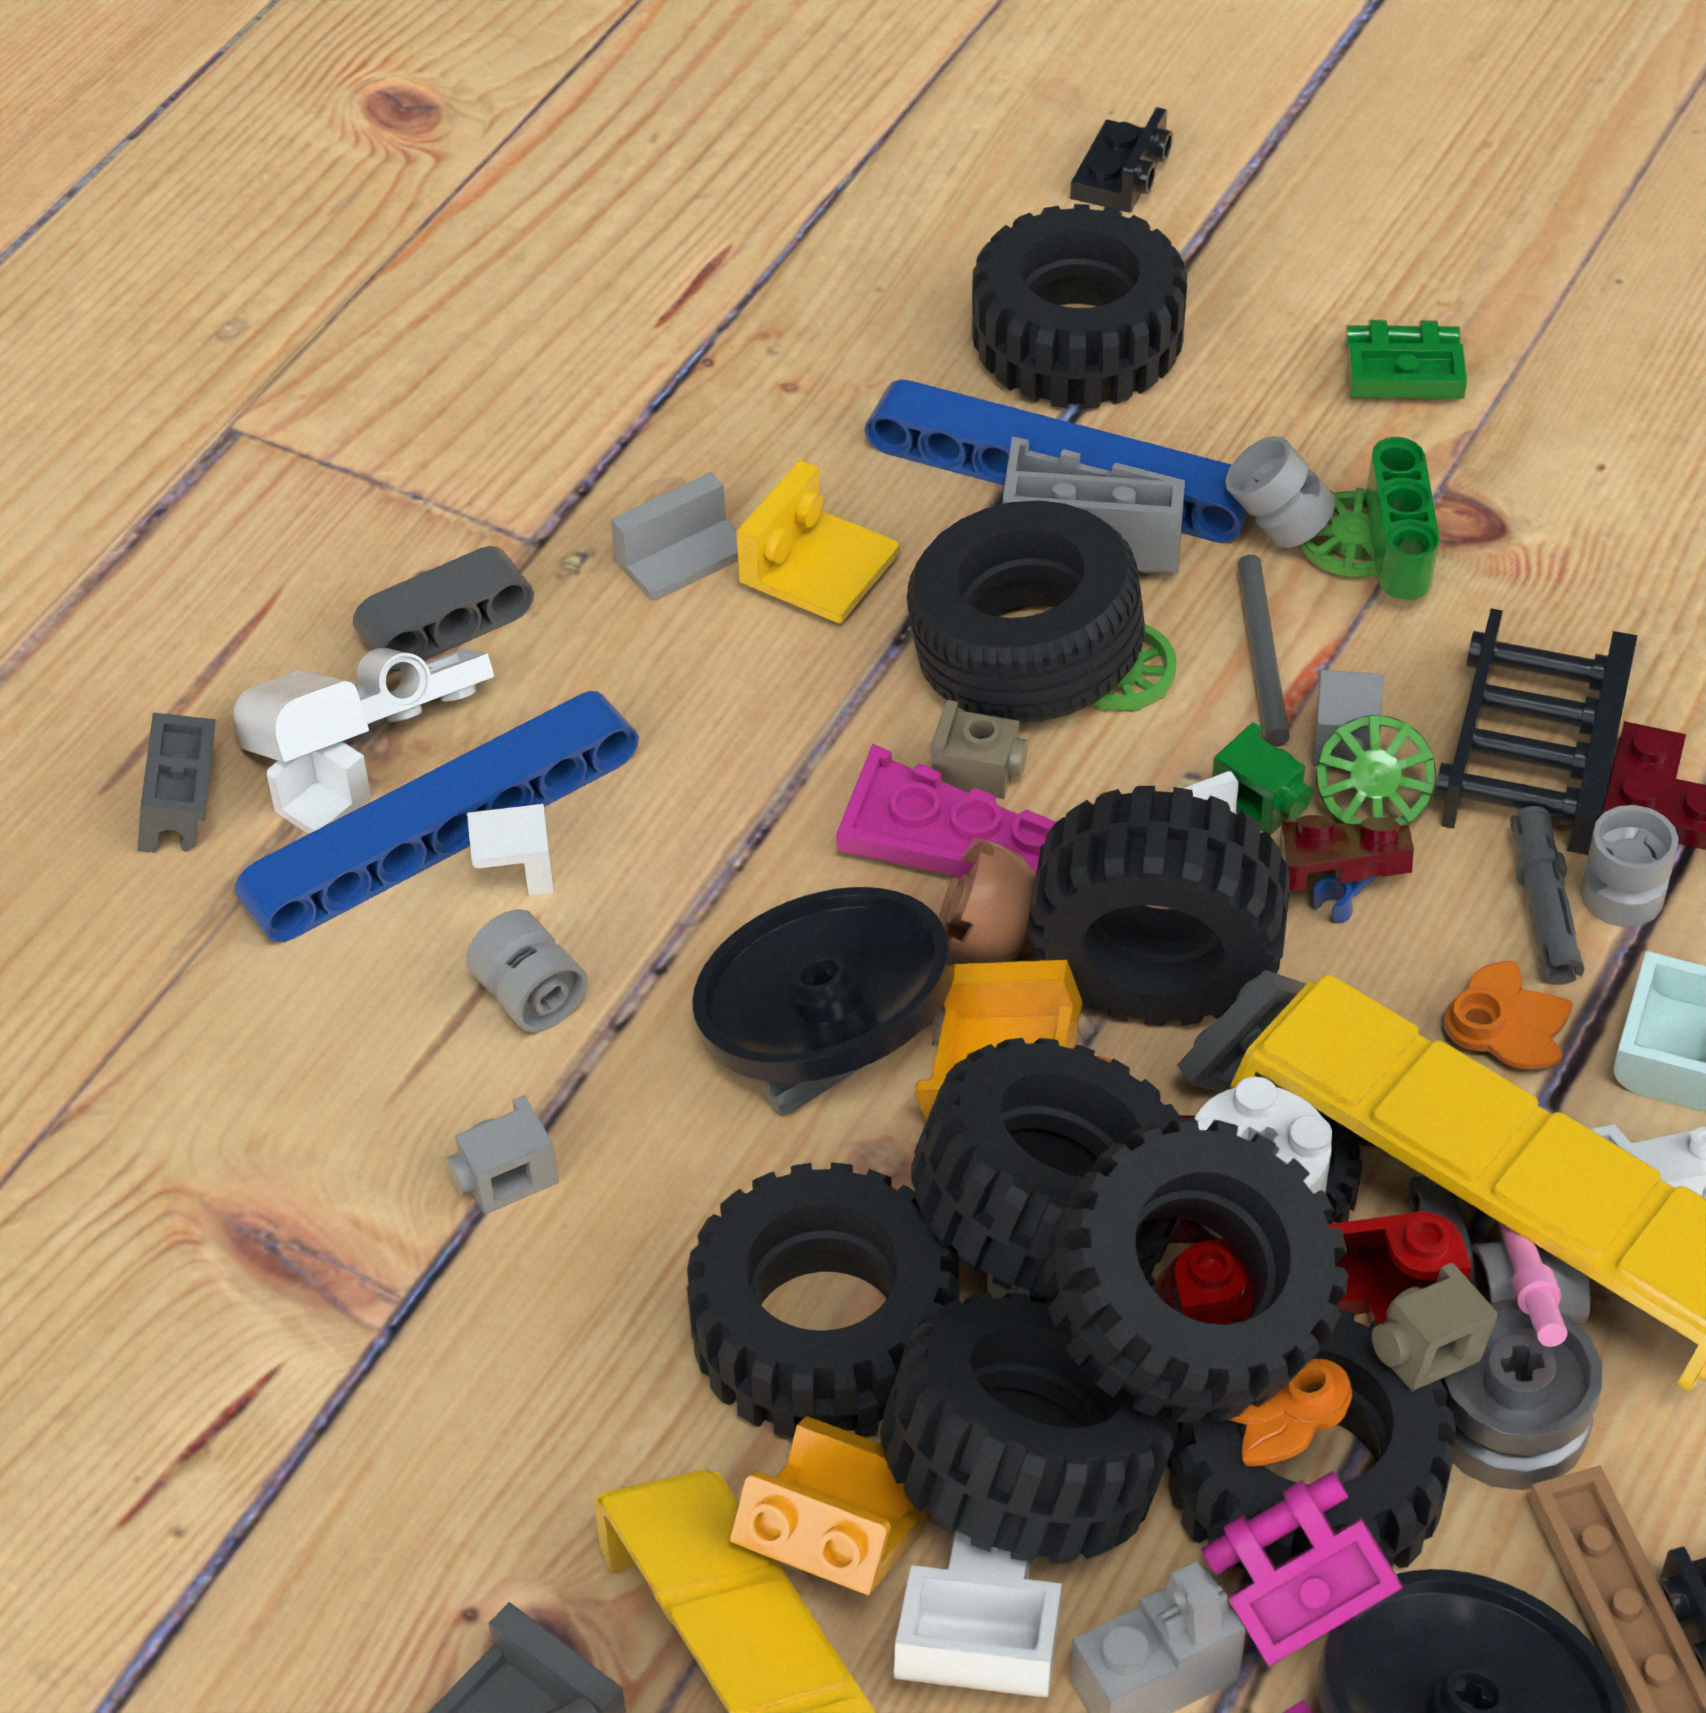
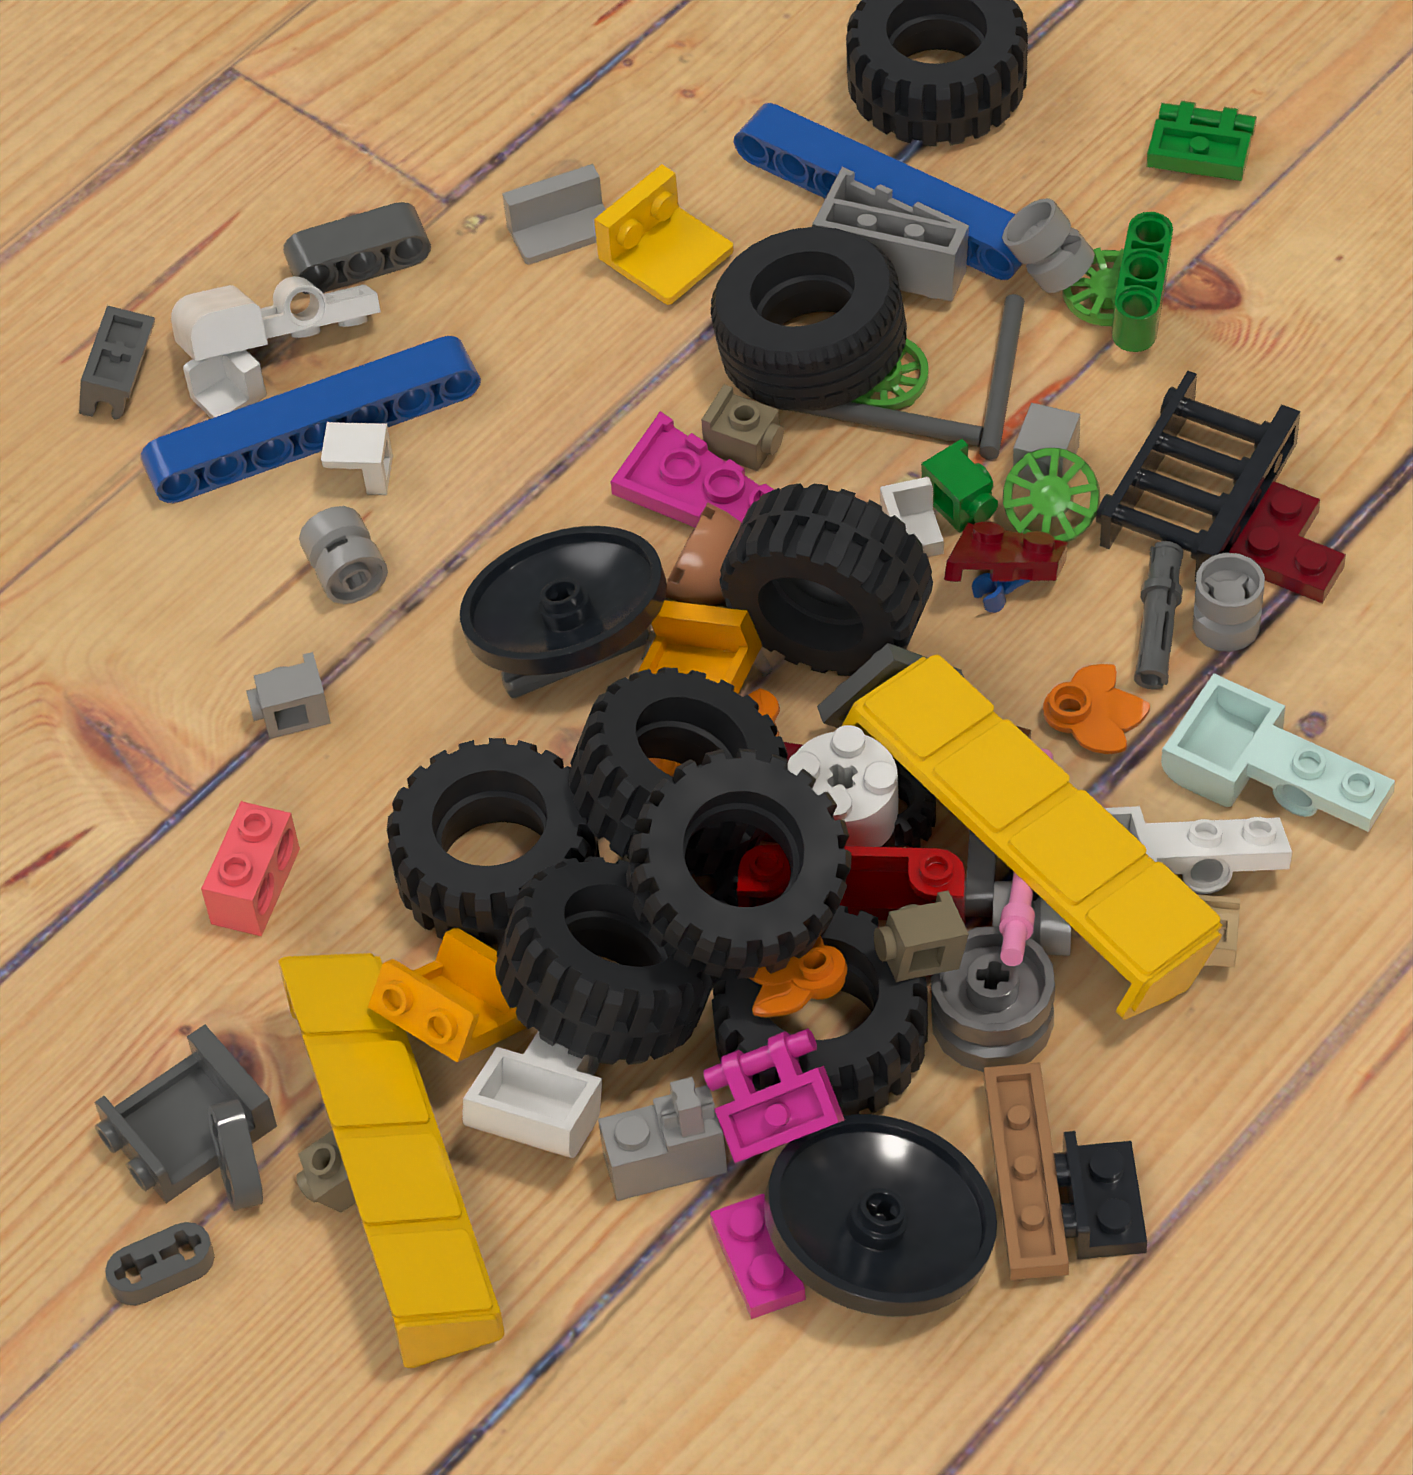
camera: 15 degrees right, 5 degrees up
none -> coral brick [201,801,300,937]
none -> dark grey bar [795,402,983,446]

